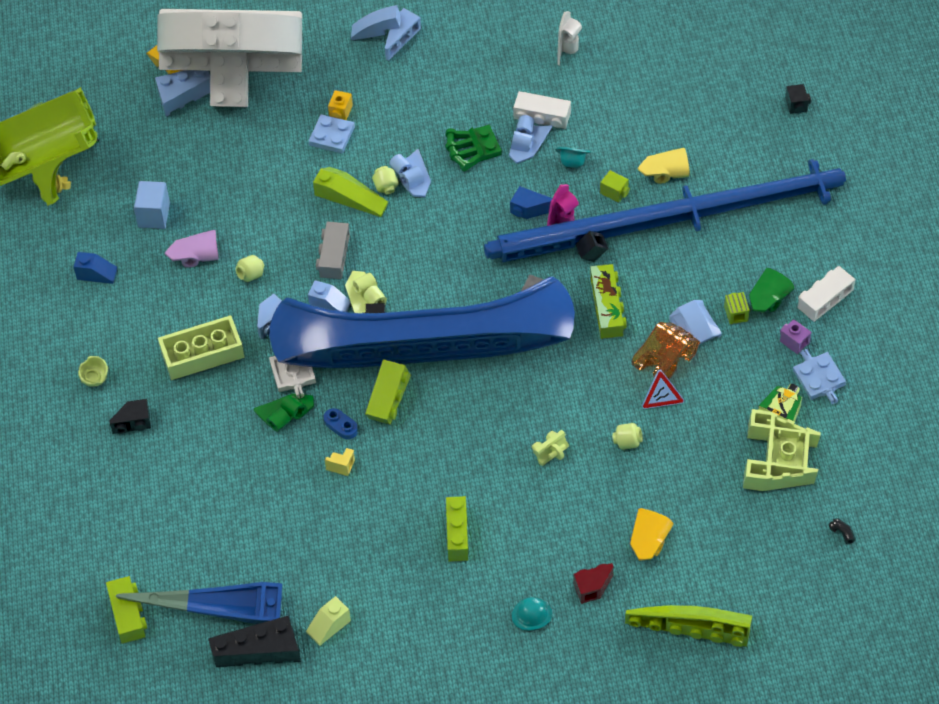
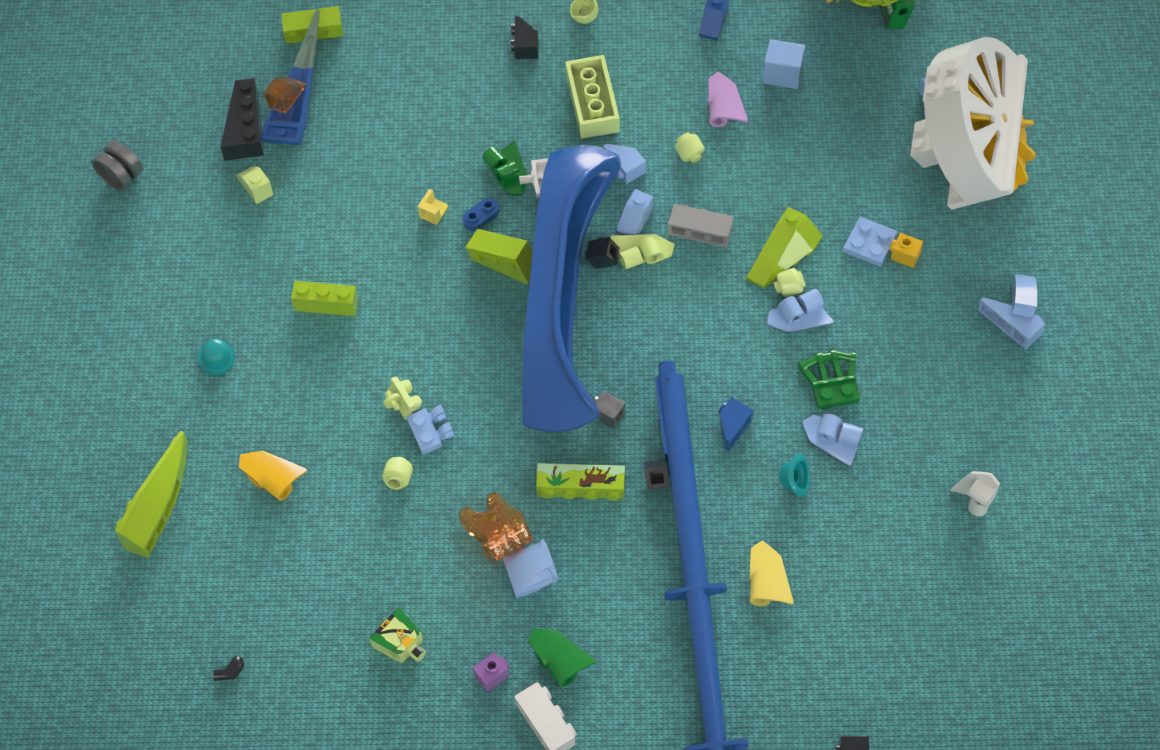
camera: 100 degrees right, 5 degrees up
white brick [513,91,571,129] -> none
dark pink panel [547,184,578,226] -> none
dark red slope [573,563,614,604] -> none
lime brick [600,170,630,203] -> none
piece [642,370,684,409] -> none
lime brick [724,292,749,324] -> none
yellowish green wedge [743,409,821,491] -> none
light blue plate [793,349,846,404] -> none
none -> clear orange slope [264,77,307,114]
none -> light blue plate [406,405,454,454]

